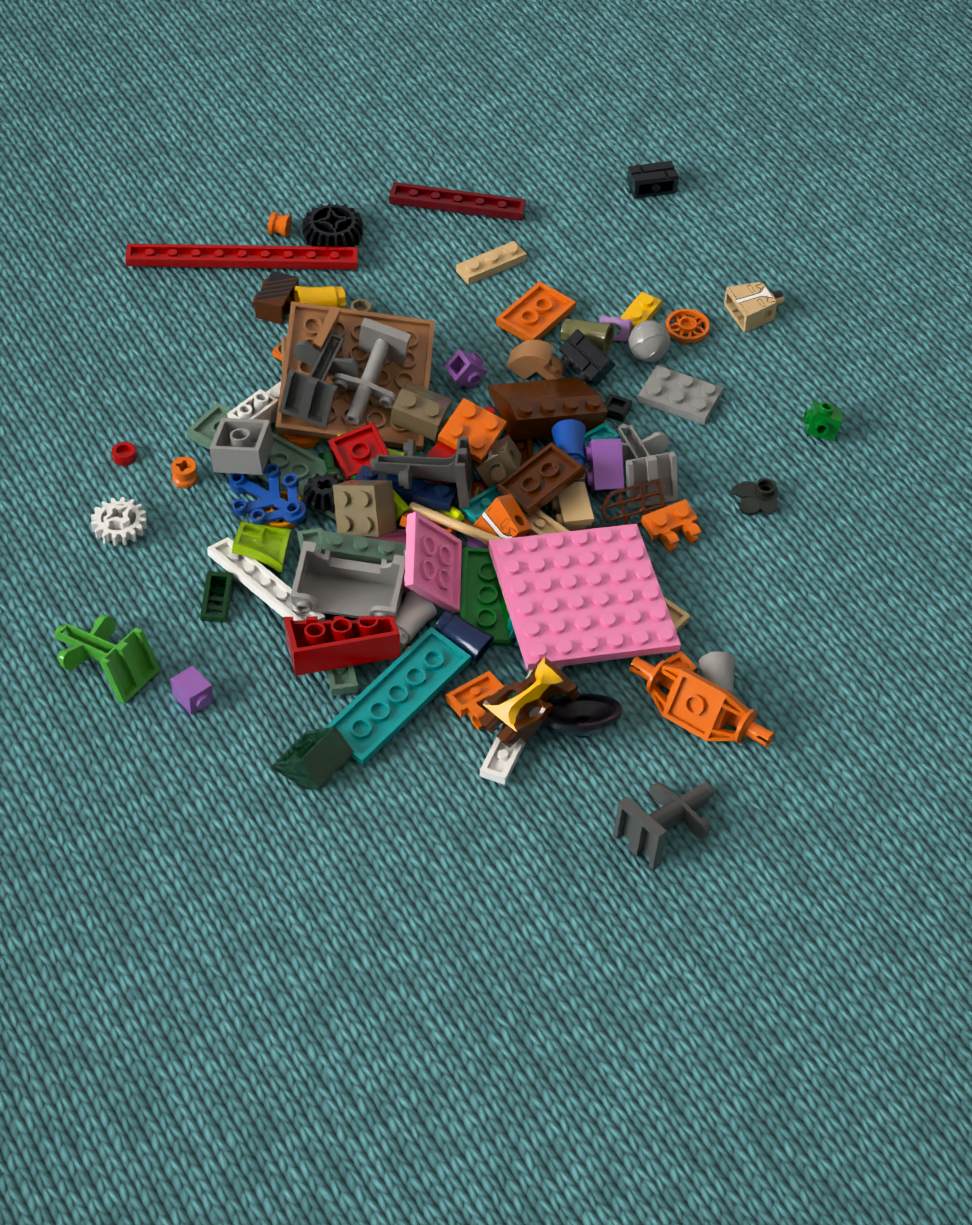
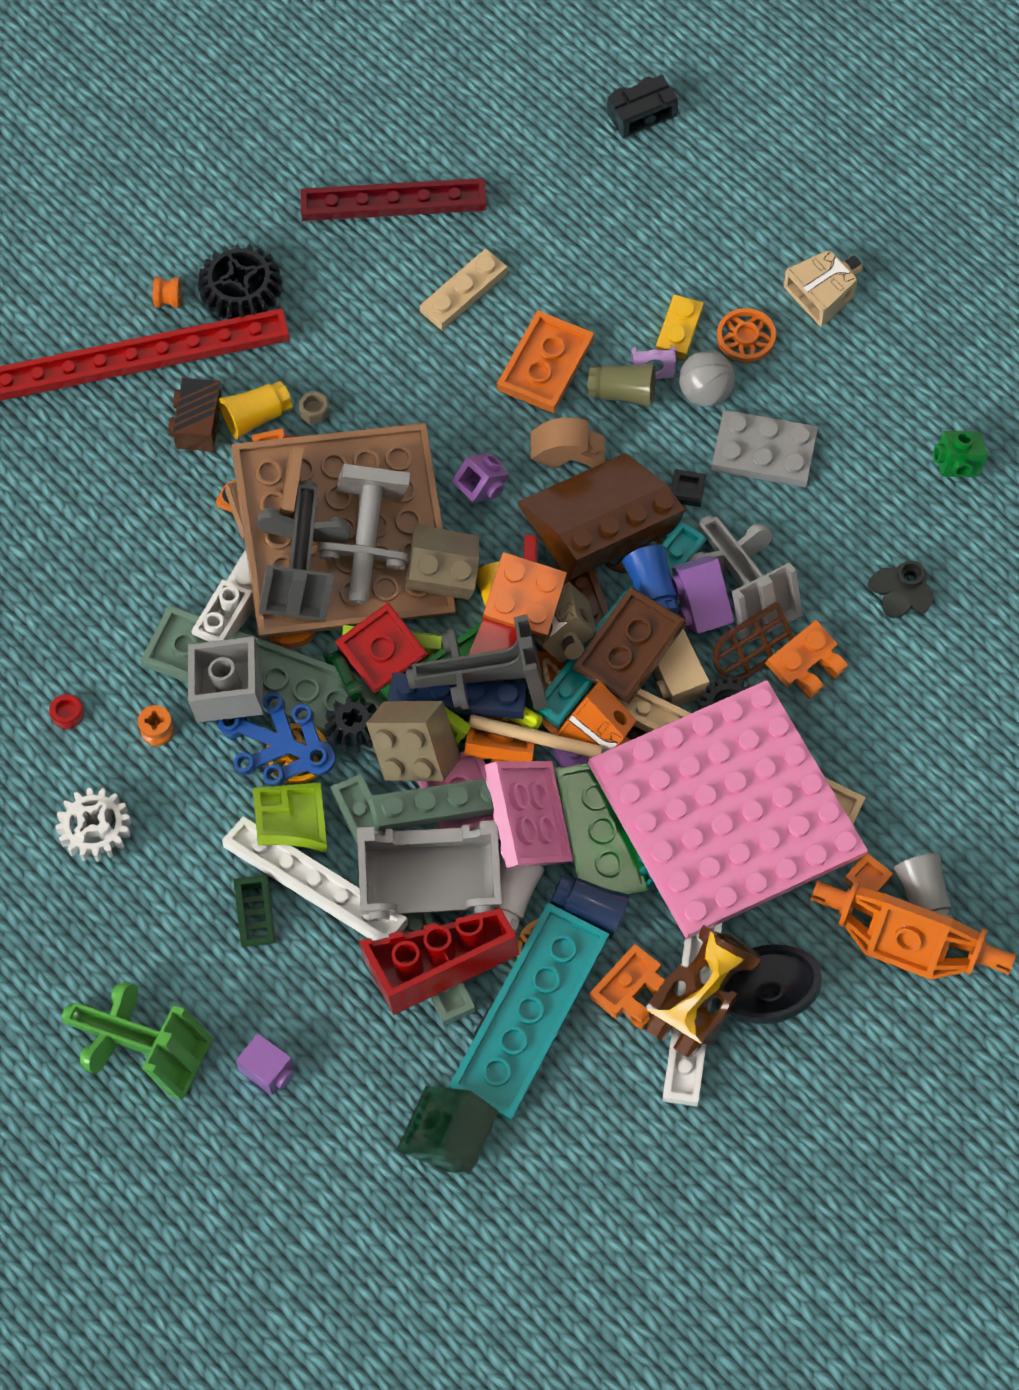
camera: 10 degrees left, 15 degrees up
black brick [559,329,616,385] -> none
dark grey piece [613,782,714,870] -> none

